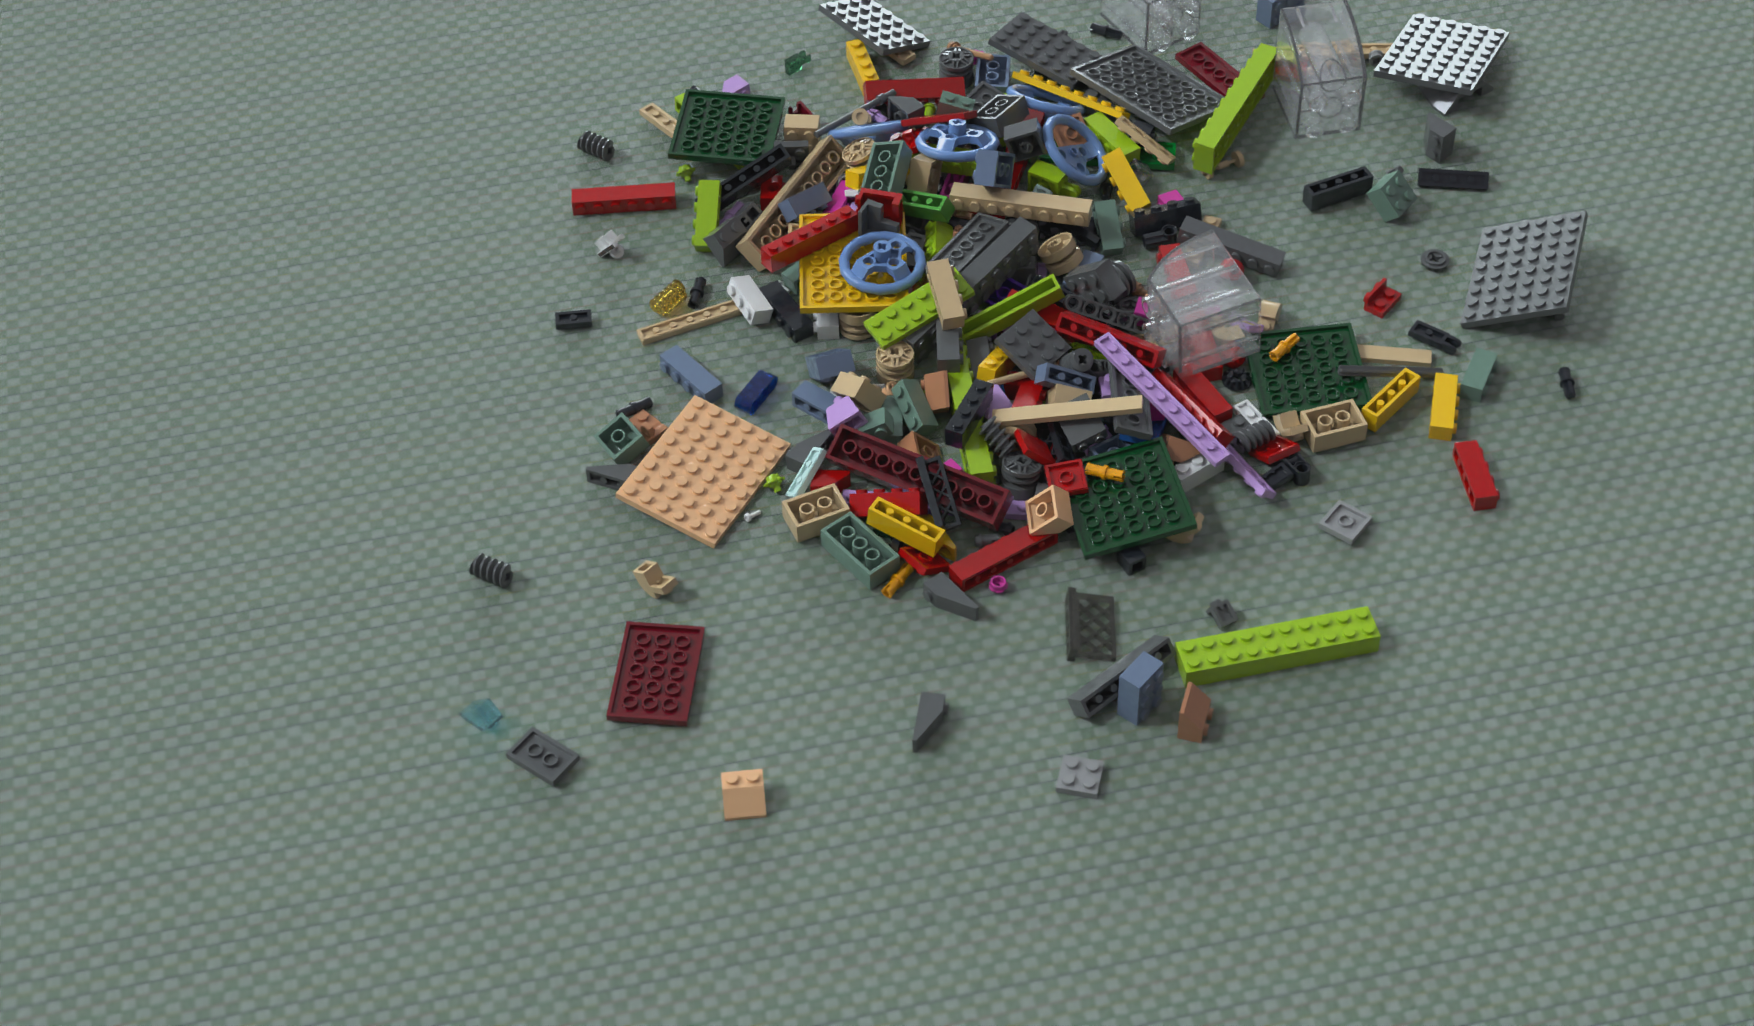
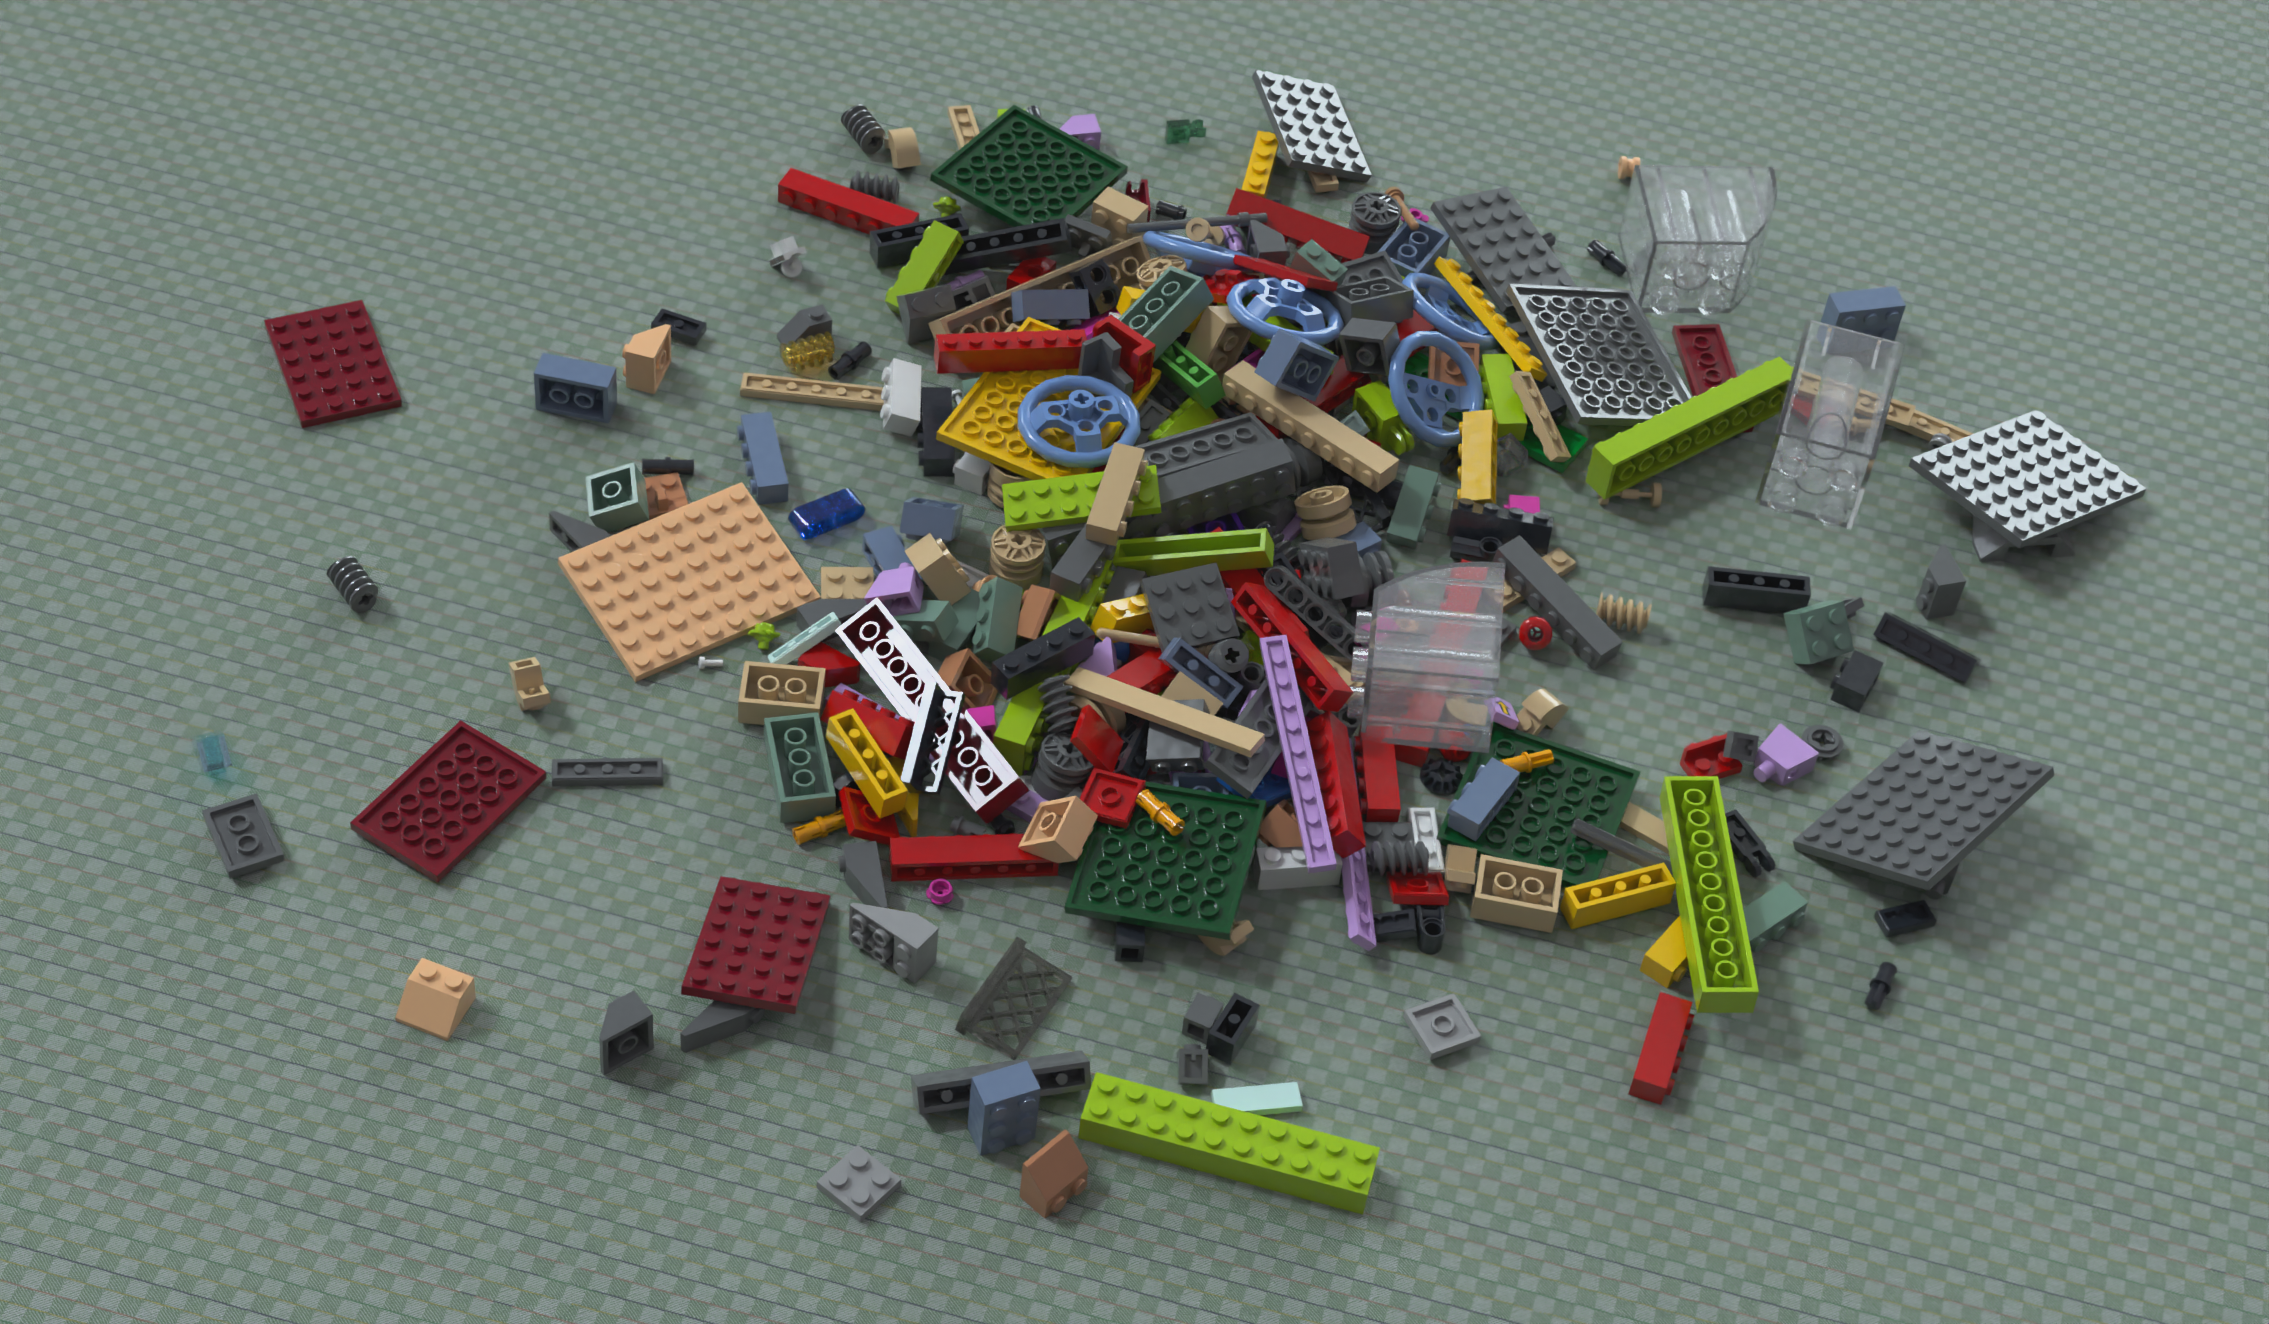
camera: 20 degrees right, 0 degrees up
none -> dark red plate [264,300,402,428]
none -> sand blue brick [534,353,617,424]
none -> dark grey tile [552,758,663,787]
none -> dark grey slope [599,991,654,1075]
none -> light nougat slope [622,324,671,394]
none -> dark red plate [681,876,831,1014]
none -> dark grey slope [777,304,832,353]
none -> tan plate [821,567,874,599]
none -> light grey slope [848,903,939,983]
none -> dark grey piece [850,170,900,205]
none -> black brick [869,213,969,269]
none -> tan brick [884,127,921,168]
none -> black brick [1069,258,1121,317]
none -> black pin [1155,199,1187,220]
none -> dark grey brick [1181,993,1224,1044]
none -> black brick [1206,993,1260,1065]
none -> light aqua tile [1211,1082,1303,1115]
none -> sand blue brick [1447,757,1520,841]
none -> tan piece [1596,592,1652,634]
none -> lime brick [1659,776,1759,1013]
none -> dark grey bracket [1723,730,1759,762]
none -> lavender torso [1754,723,1819,786]
none -> black brick [1830,650,1884,712]
none -> black plate [1874,900,1937,938]

